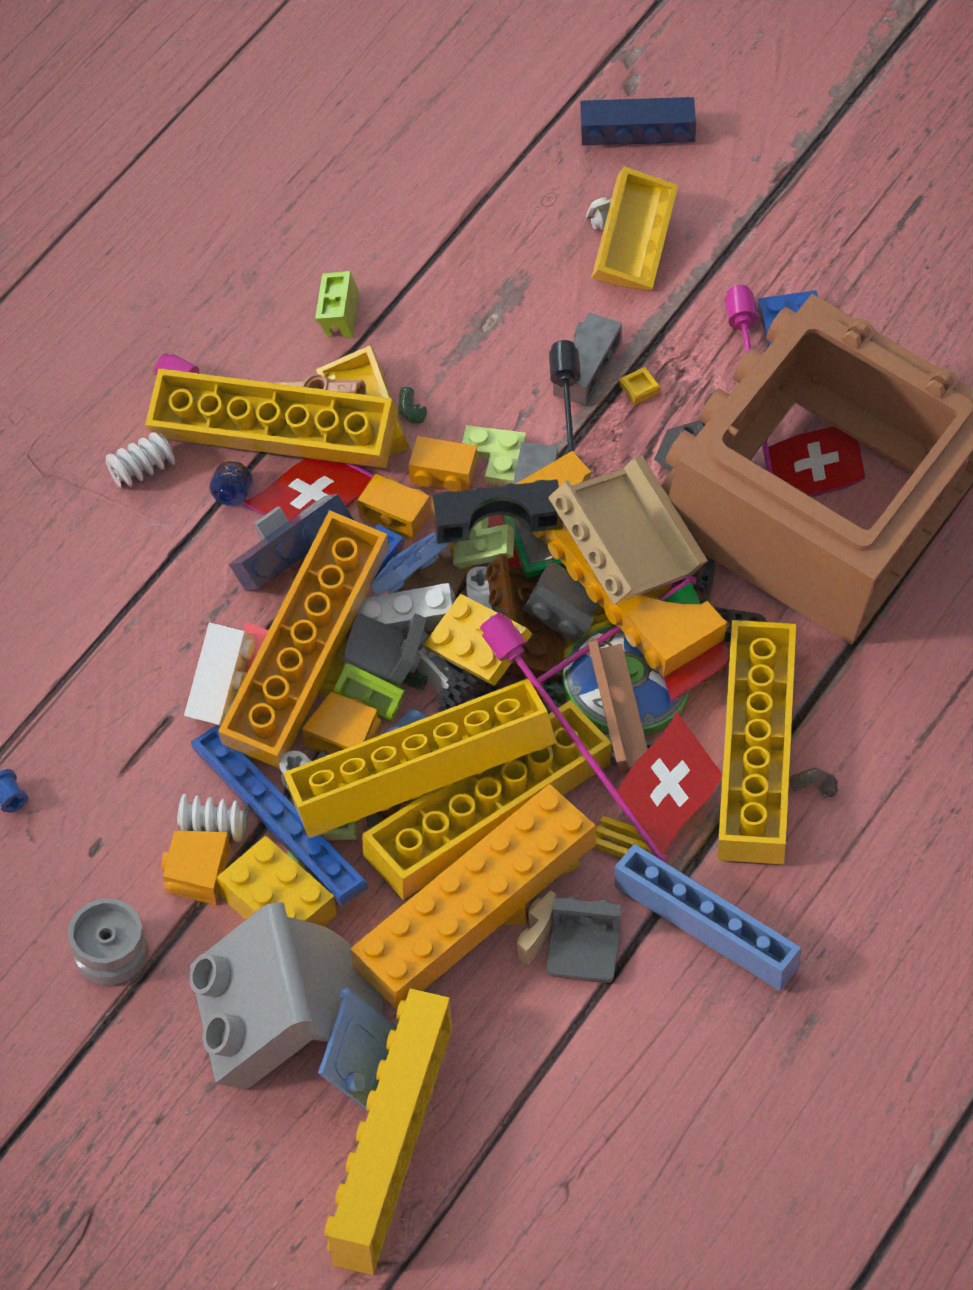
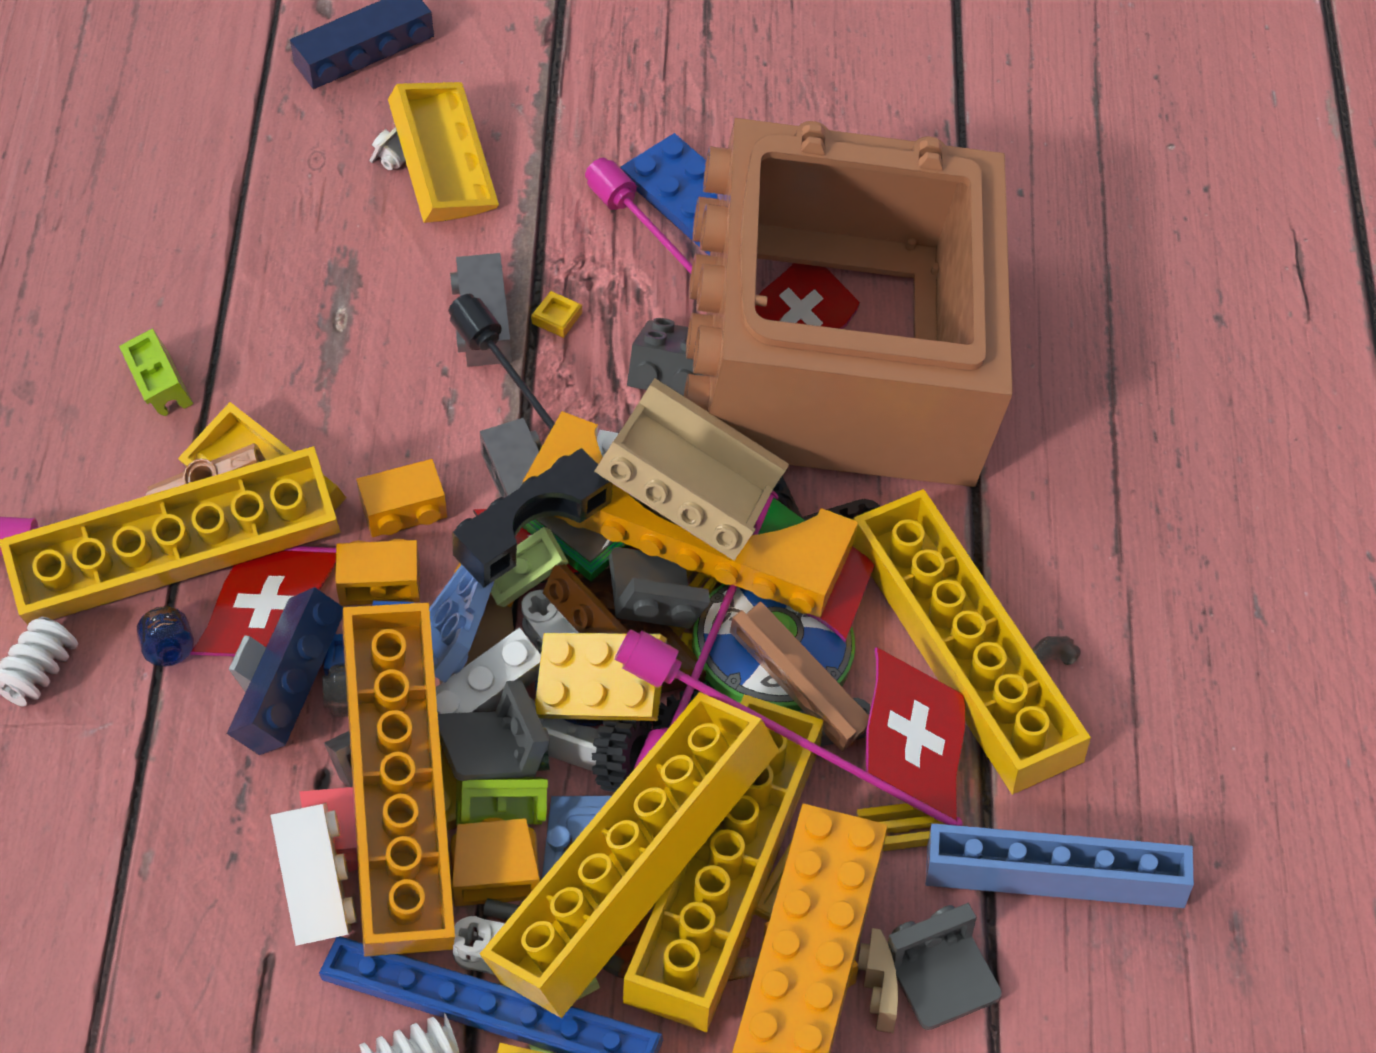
camera: 35 degrees left, 0 degrees up
clear green arm [398,387,427,424] -> none
yellowish green plate [462,425,526,486] -> none

